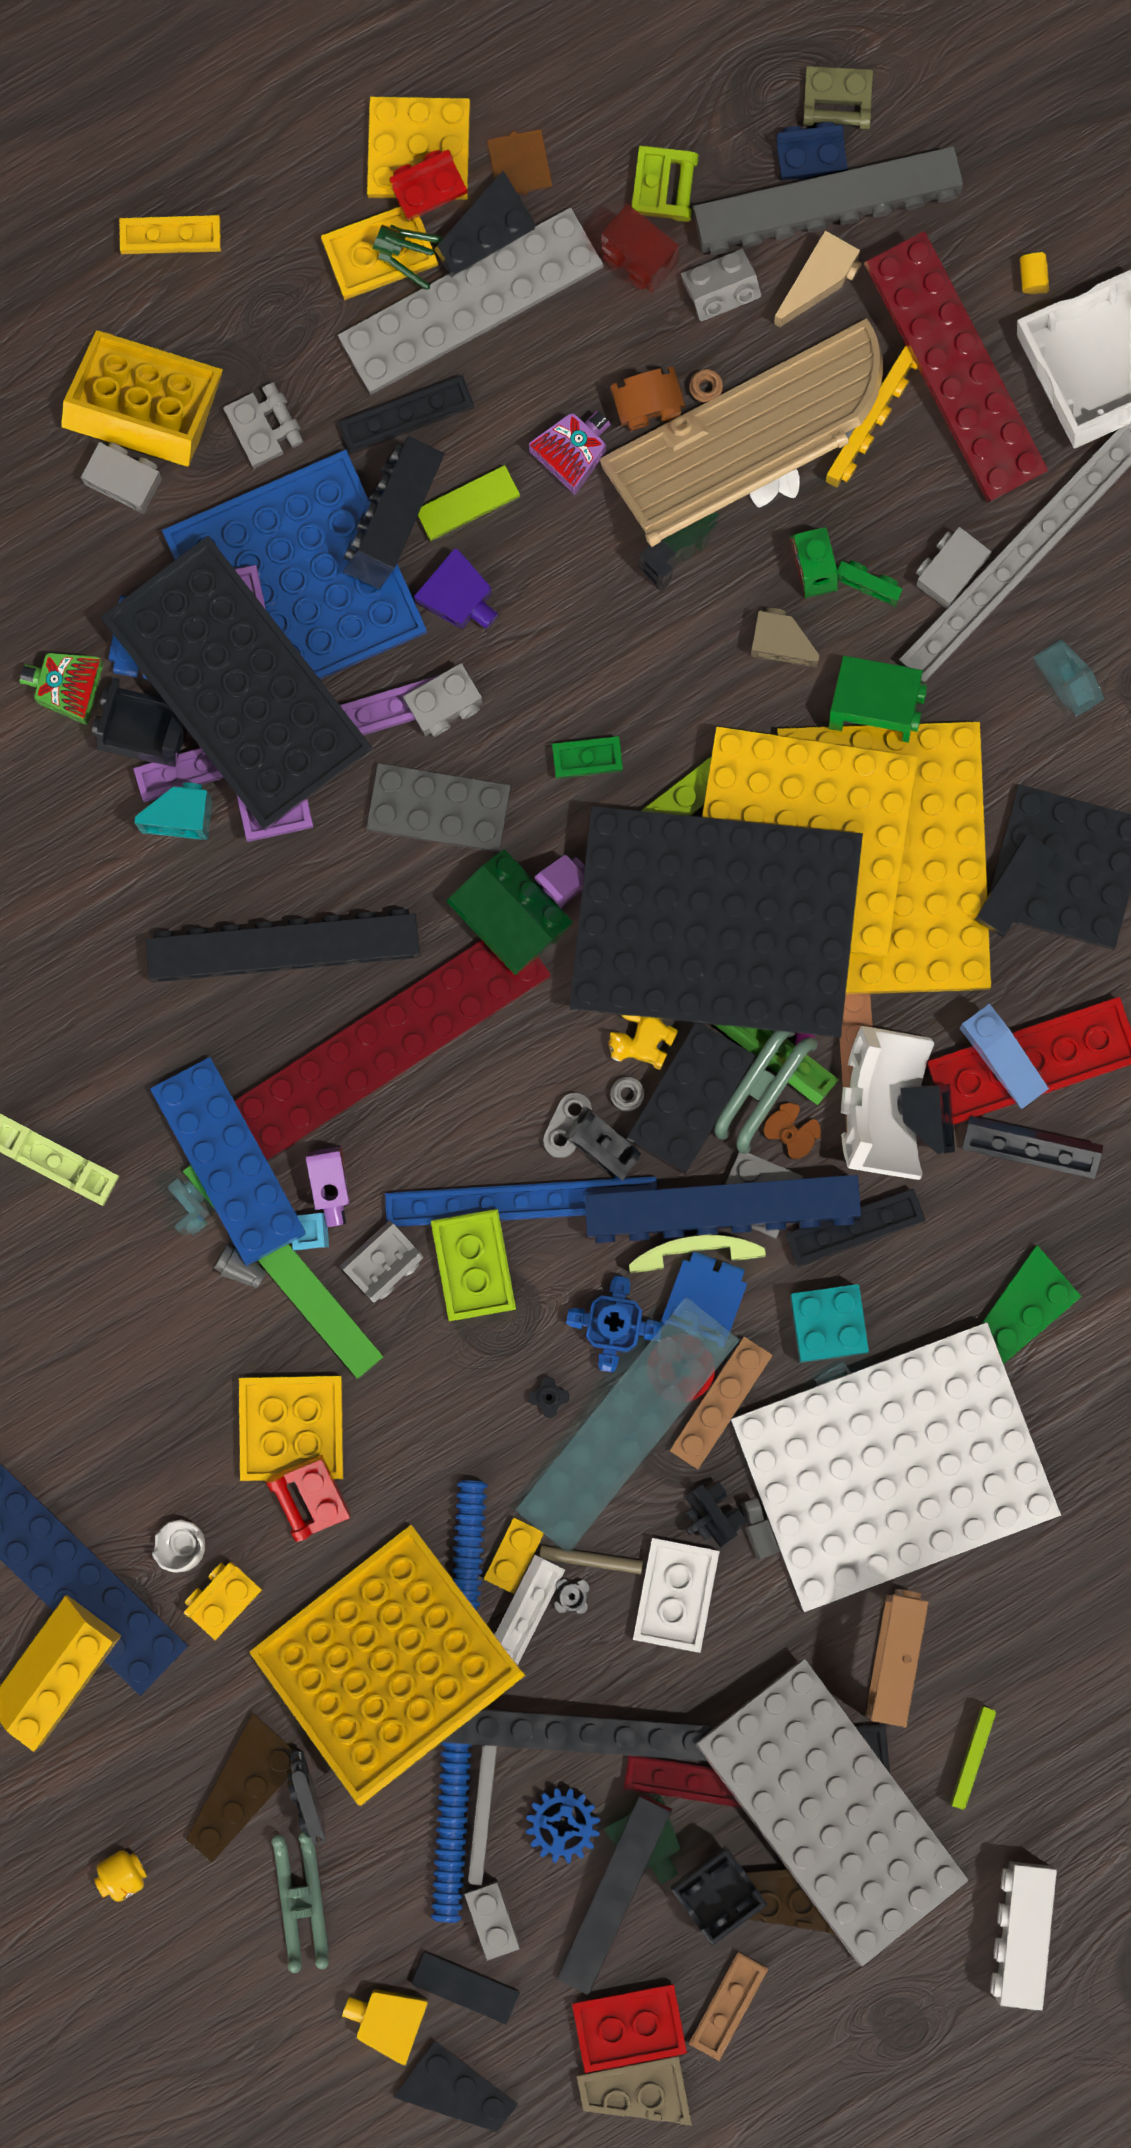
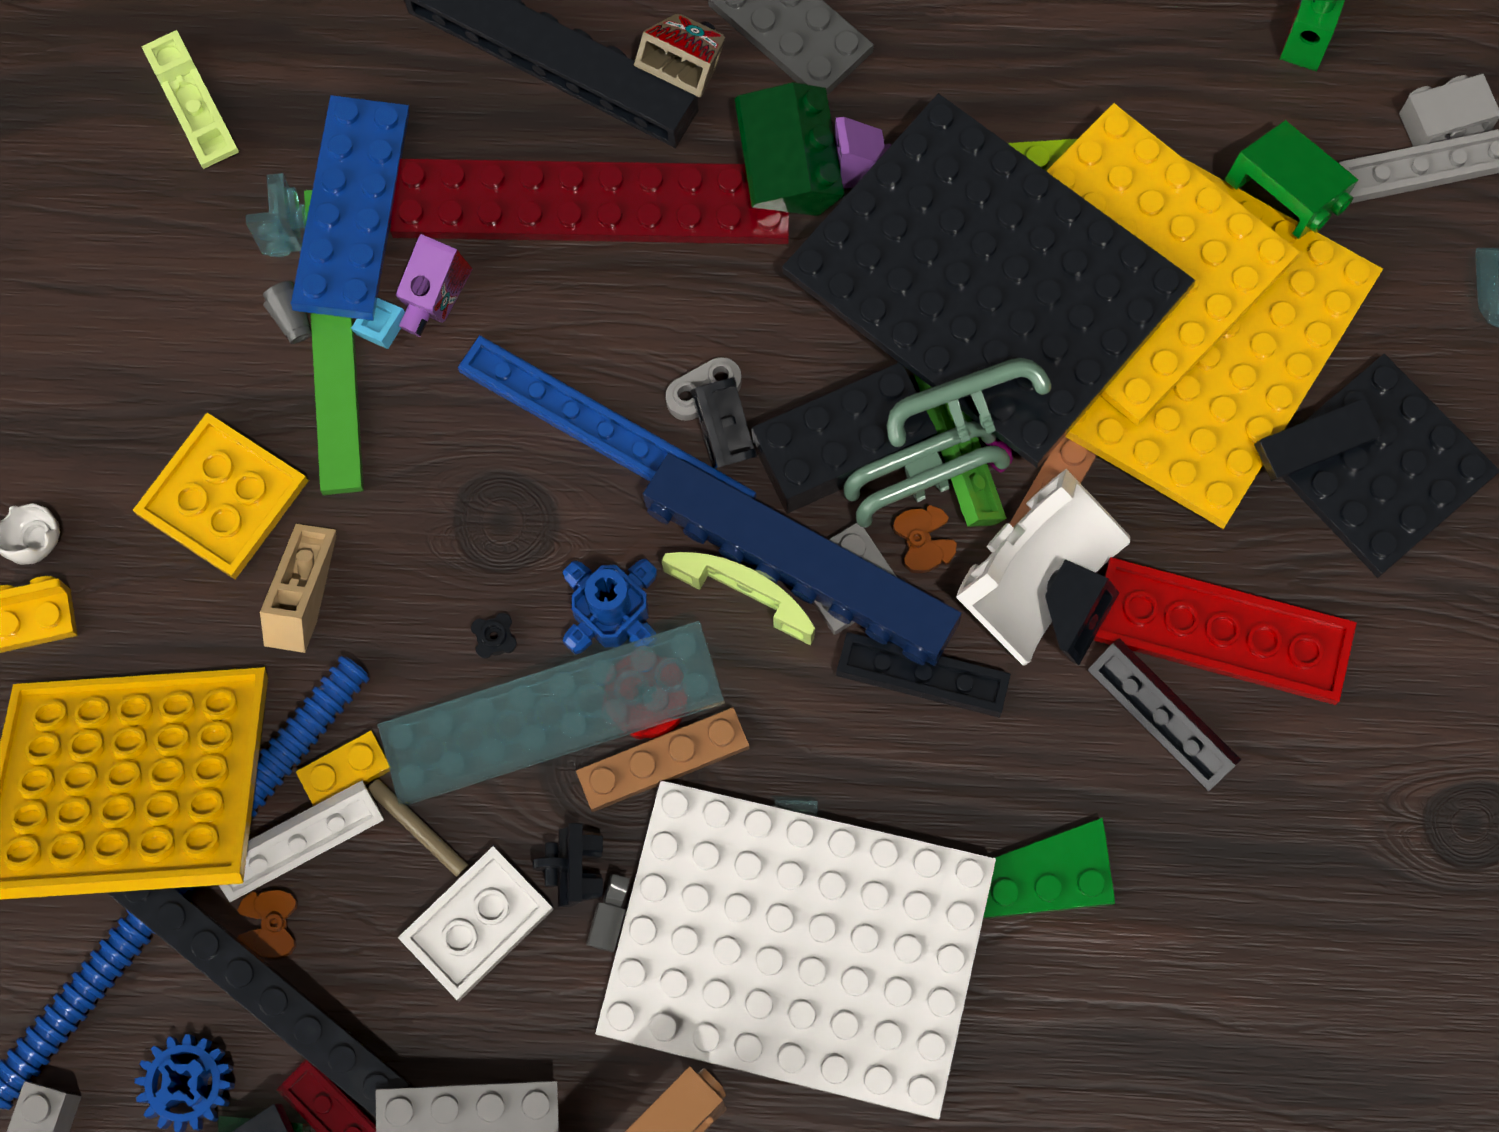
camera: 30 degrees right, 10 degrees down
plate [266,1455,351,1542] -> none
light grey bracket [340,1220,424,1303] -> none
lime tile [431,1208,516,1321] -> none
light grey tile [468,1745,497,1885] -> none
green plate [552,736,623,779] -> none
plate [554,1579,589,1614] -> none
yellow animal [608,1015,678,1070] -> none
light grey plate [610,1077,644,1111] -> none
blue plate [660,1251,747,1347] -> none
dark tan slope [751,608,819,668] -> none
teal brick [790,1284,869,1363] -> none
green plate [837,561,903,607] -> none
medium blue slope [960,1004,1049,1109] -> none
none -> dark orange piece [237,890,298,959]
none -> tan slope [260,524,337,653]
none -> dark tan torso [634,14,725,97]
none -> sand green piece [887,358,1052,447]

